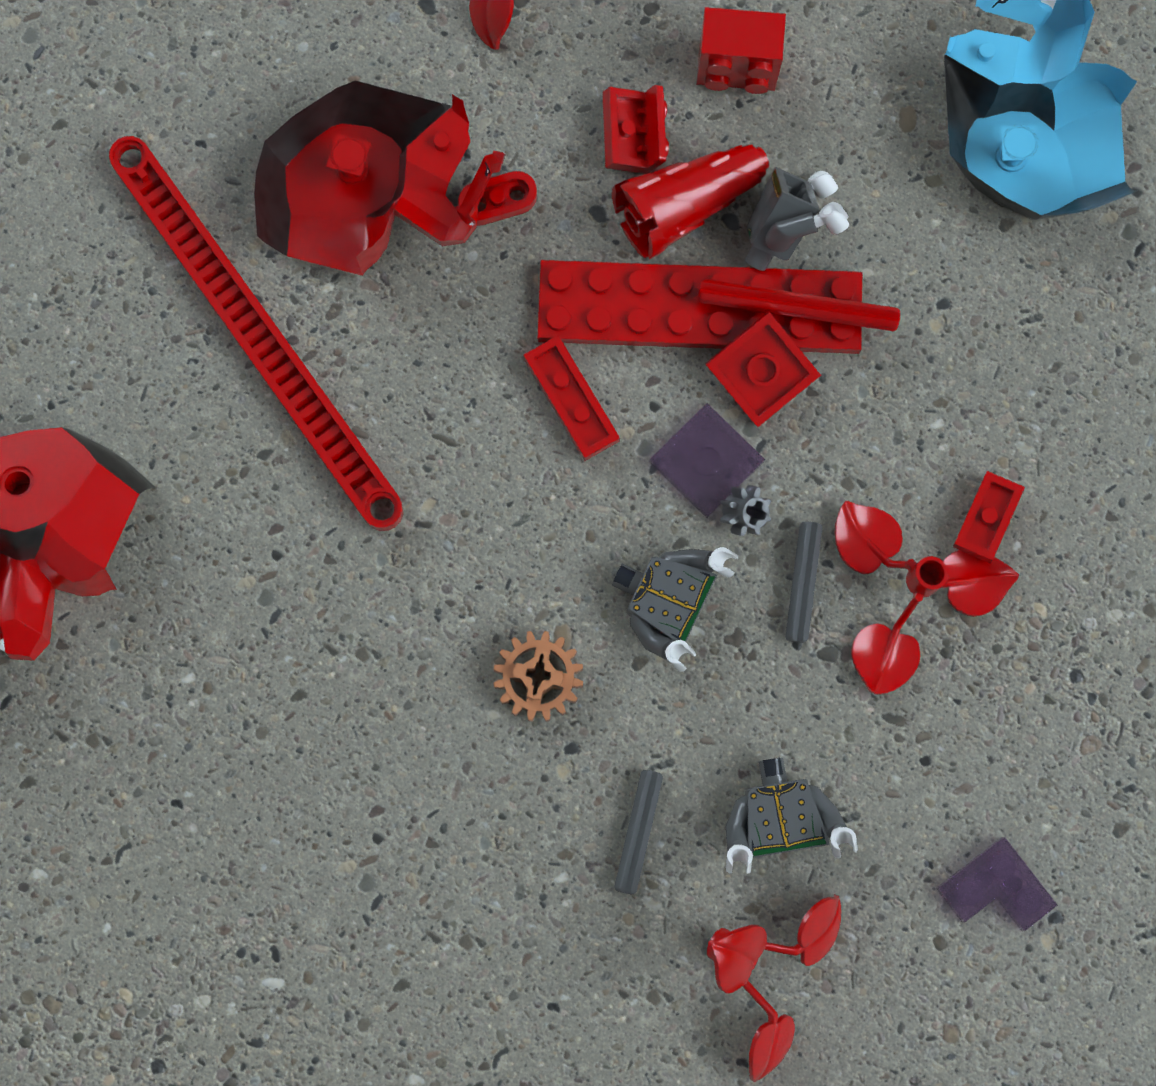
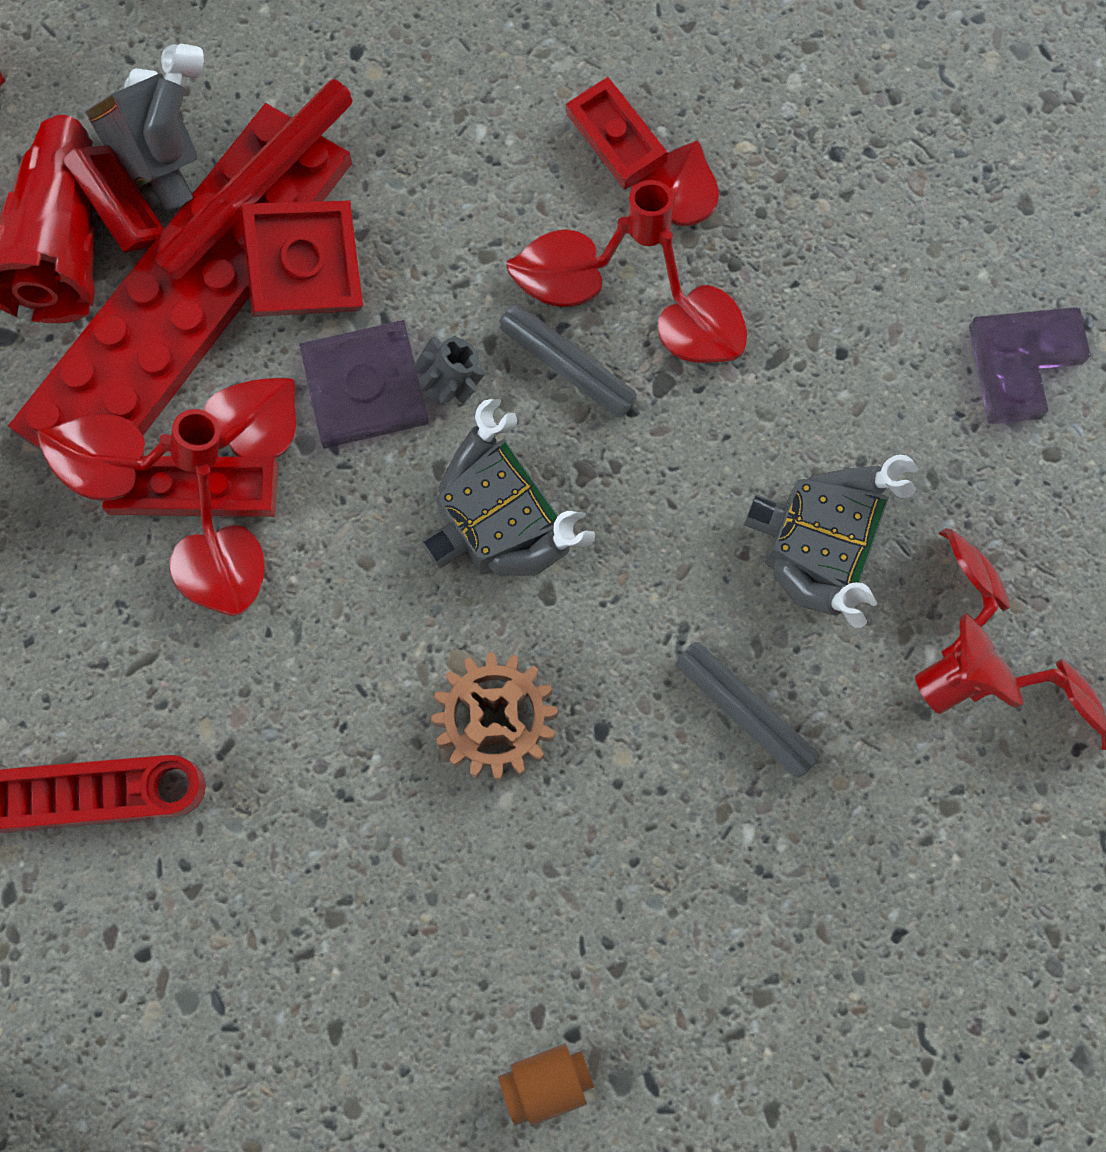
camera: 60 degrees left, 5 degrees down
none -> red plant [38,378,296,616]
none -> red tile [62,145,164,253]
none -> dark orange brick [498,1043,594,1126]

